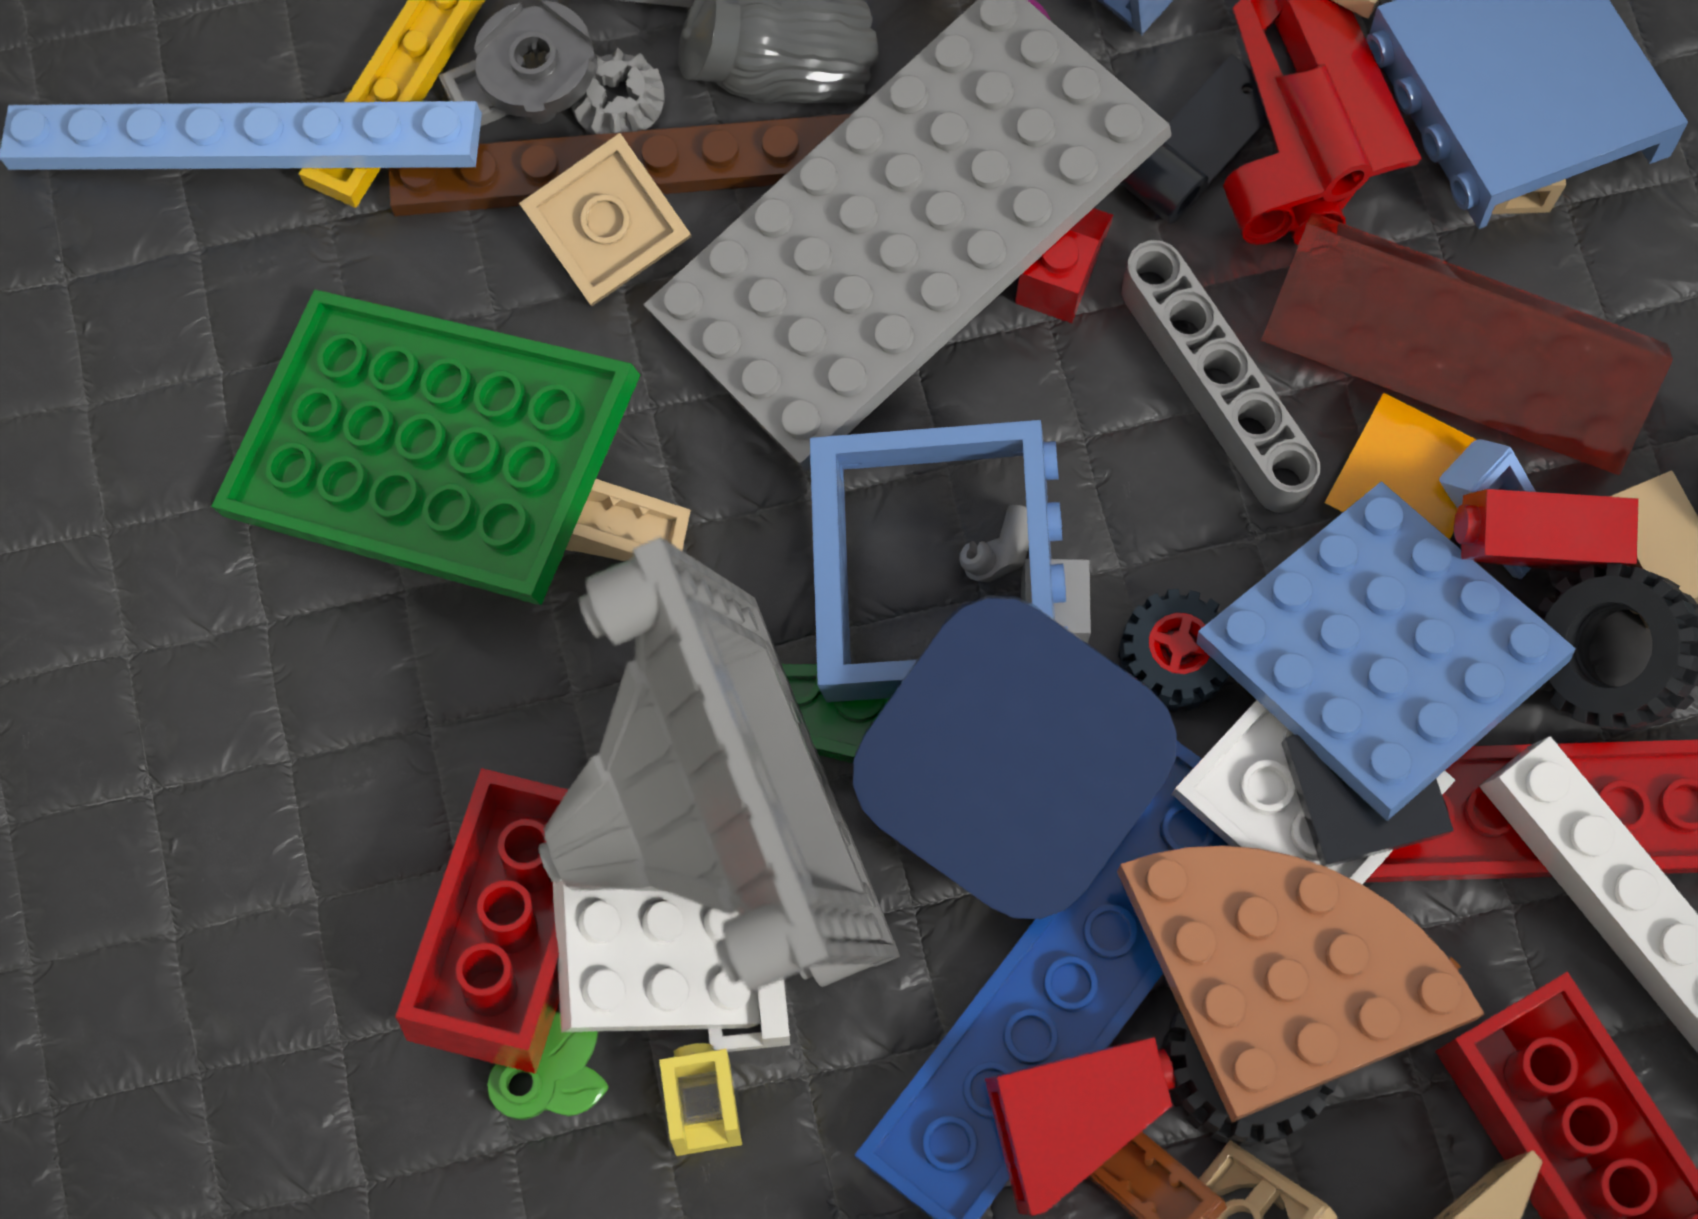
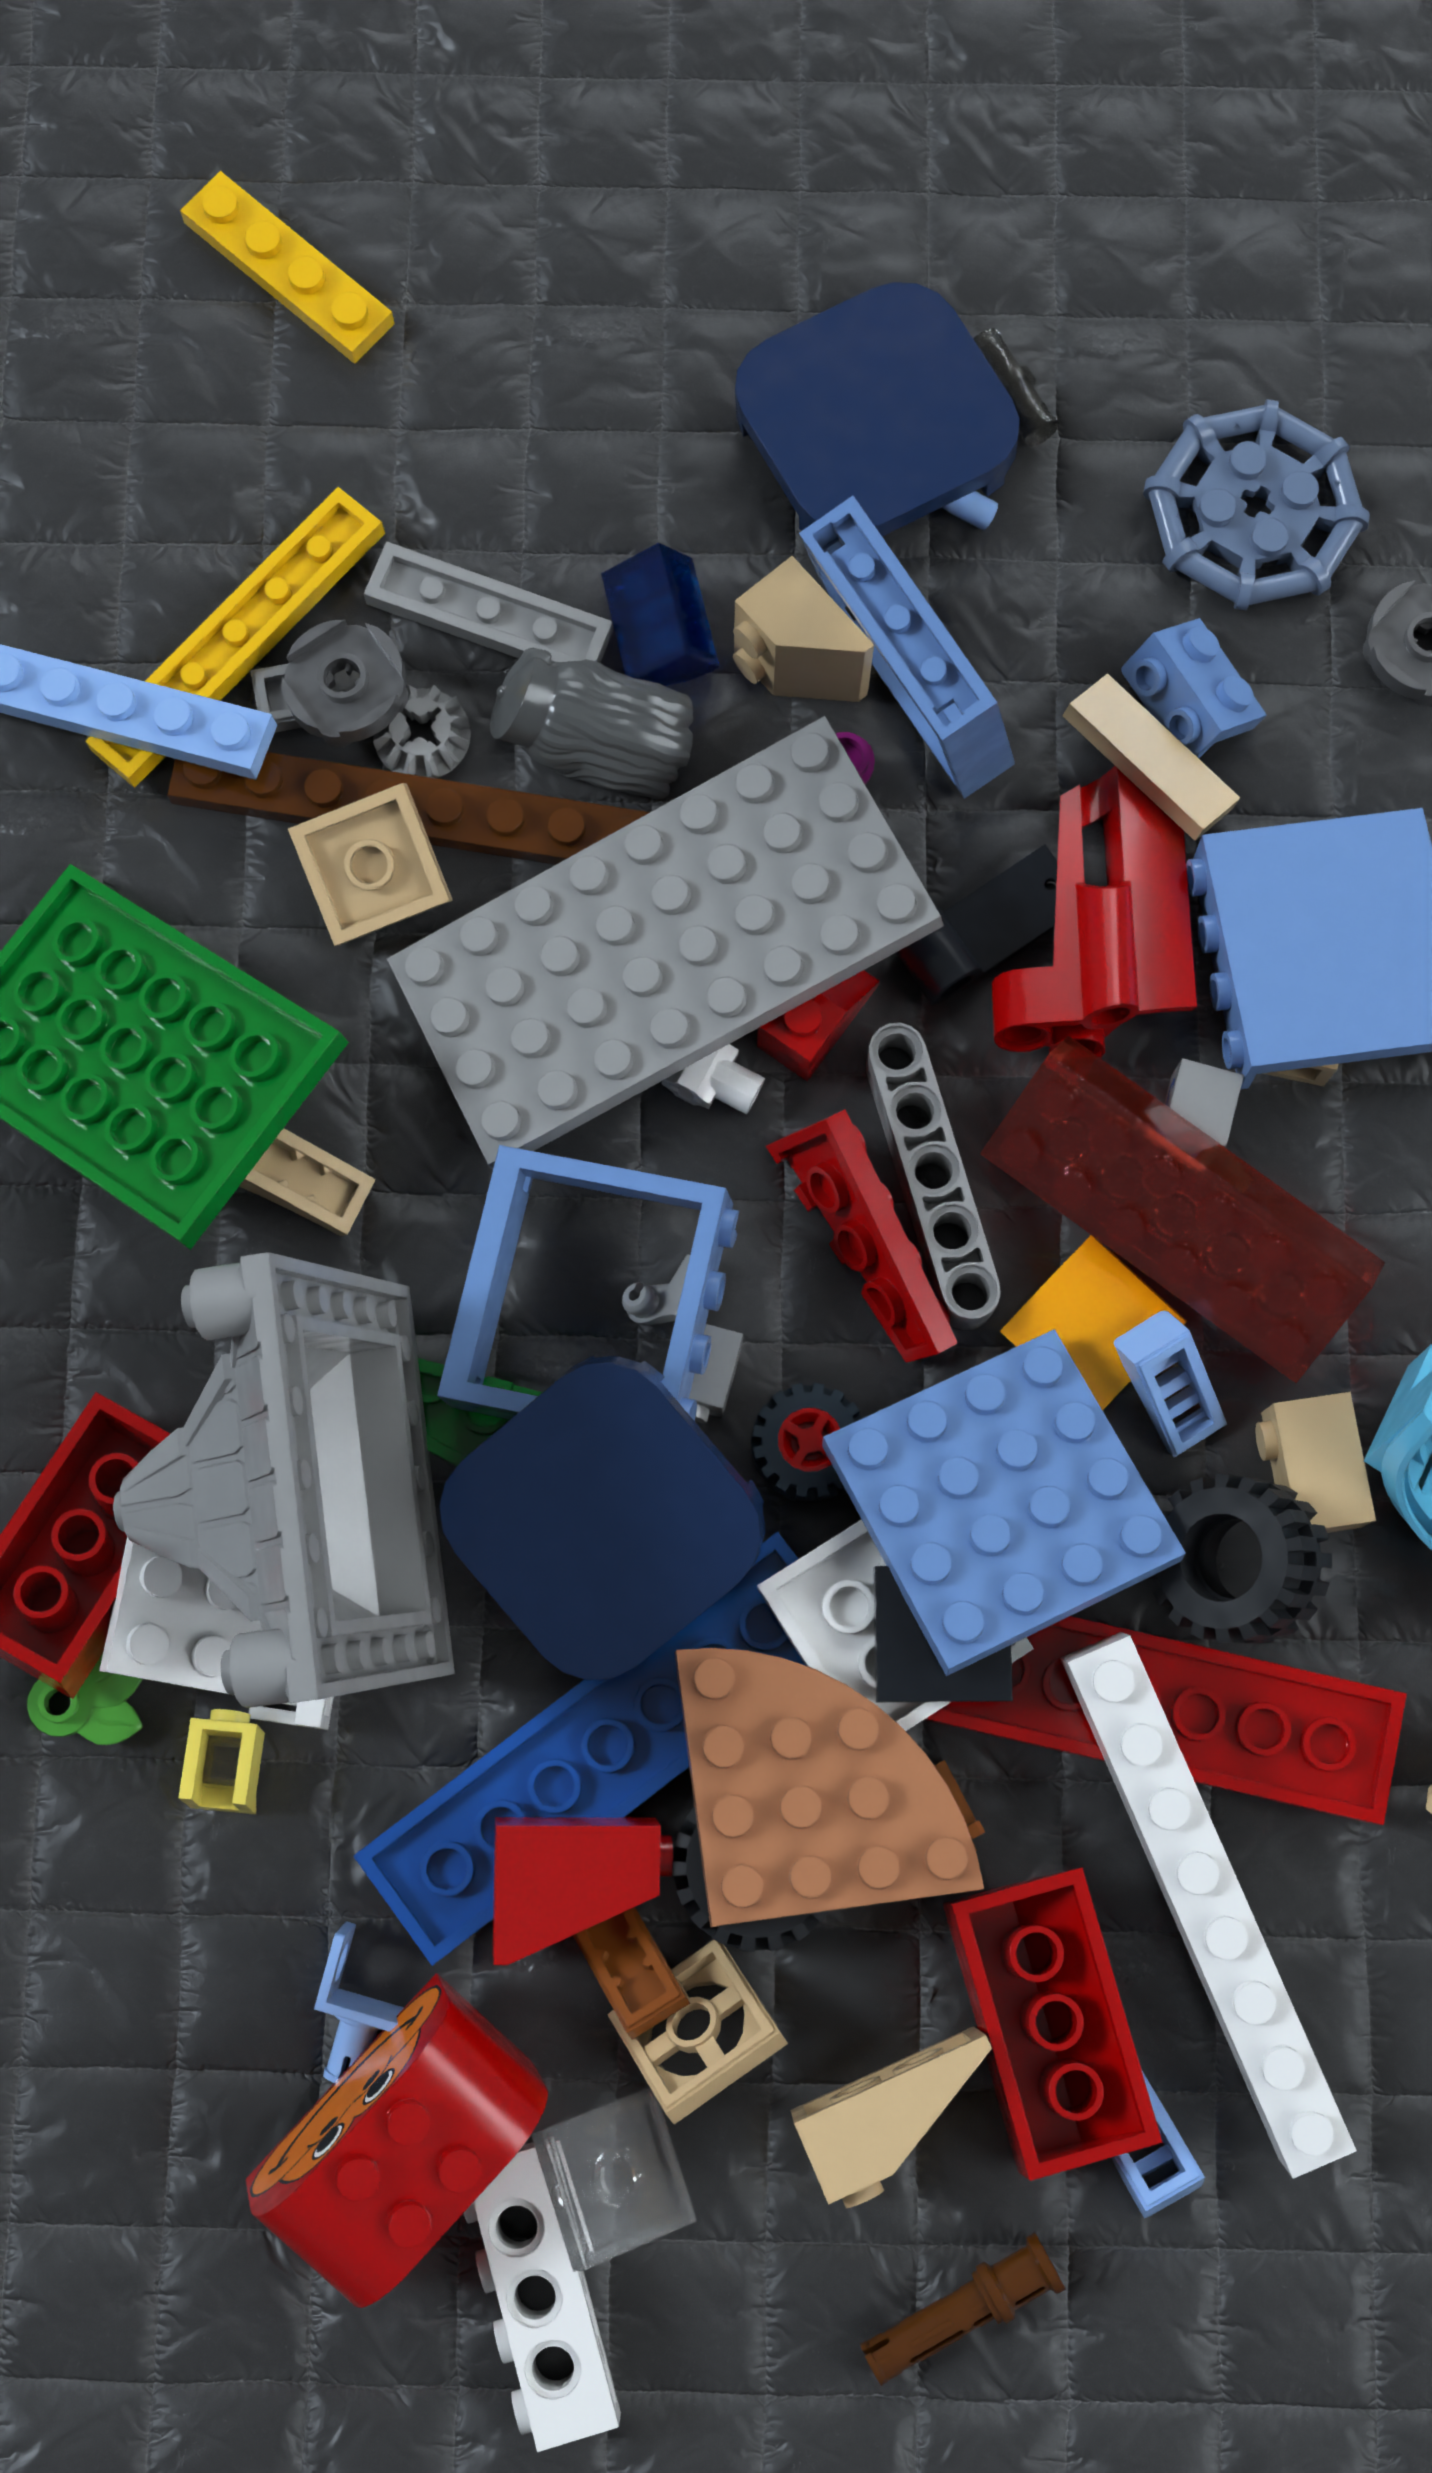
camera: 15 degrees right, 5 degrees up
red slope [1454,489,1639,573] -> none
none -> white axle [662,1044,765,1115]
none -> red wing [765,1109,958,1363]
none -> light grey brick [1154,1058,1244,1164]

